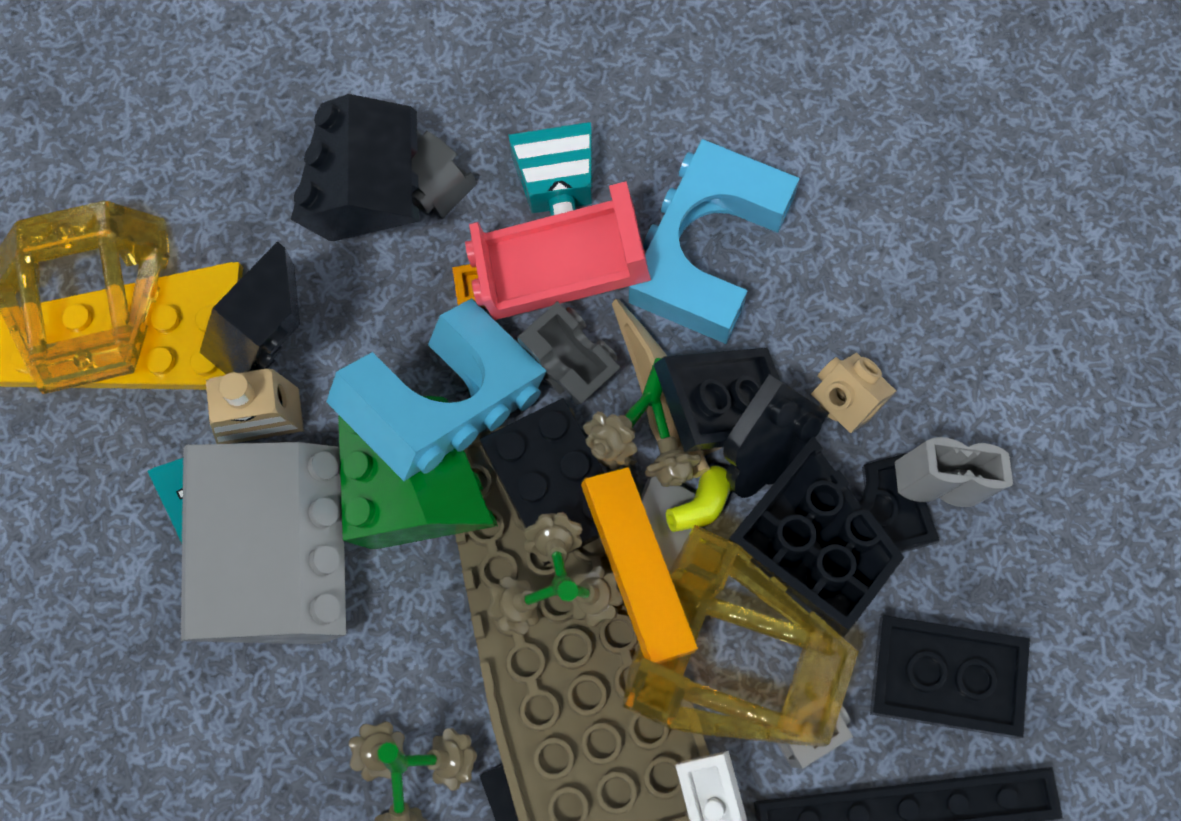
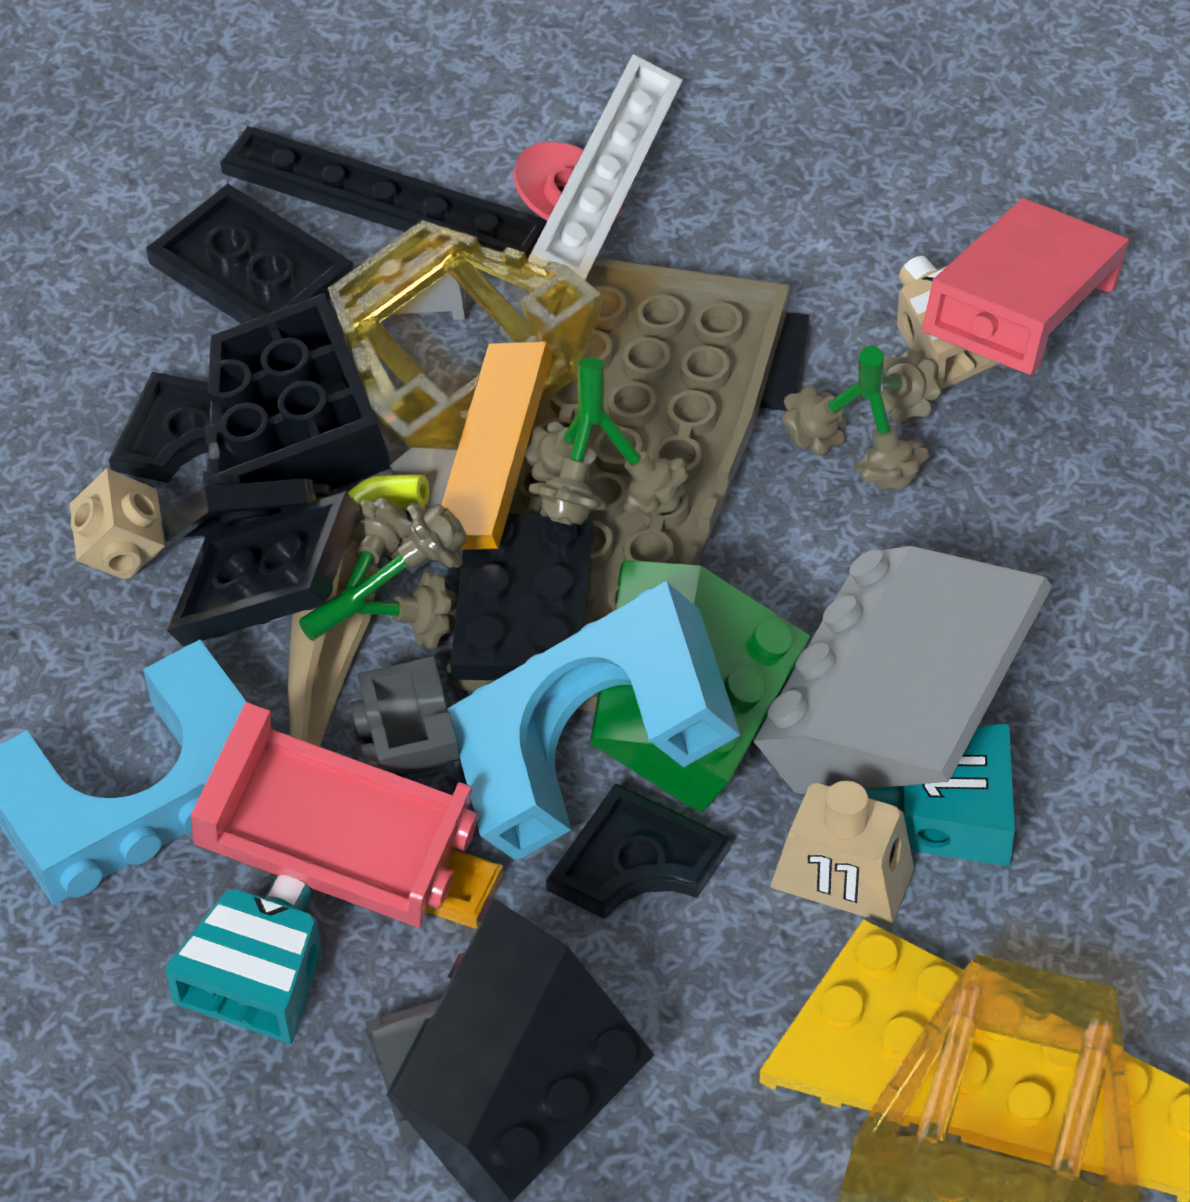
camera: 150 degrees left, 20 degrees down
black wedge [199,241,300,374] -> none
light grey brick [895,437,1013,507] -> none
none -> black tile [546,783,731,919]

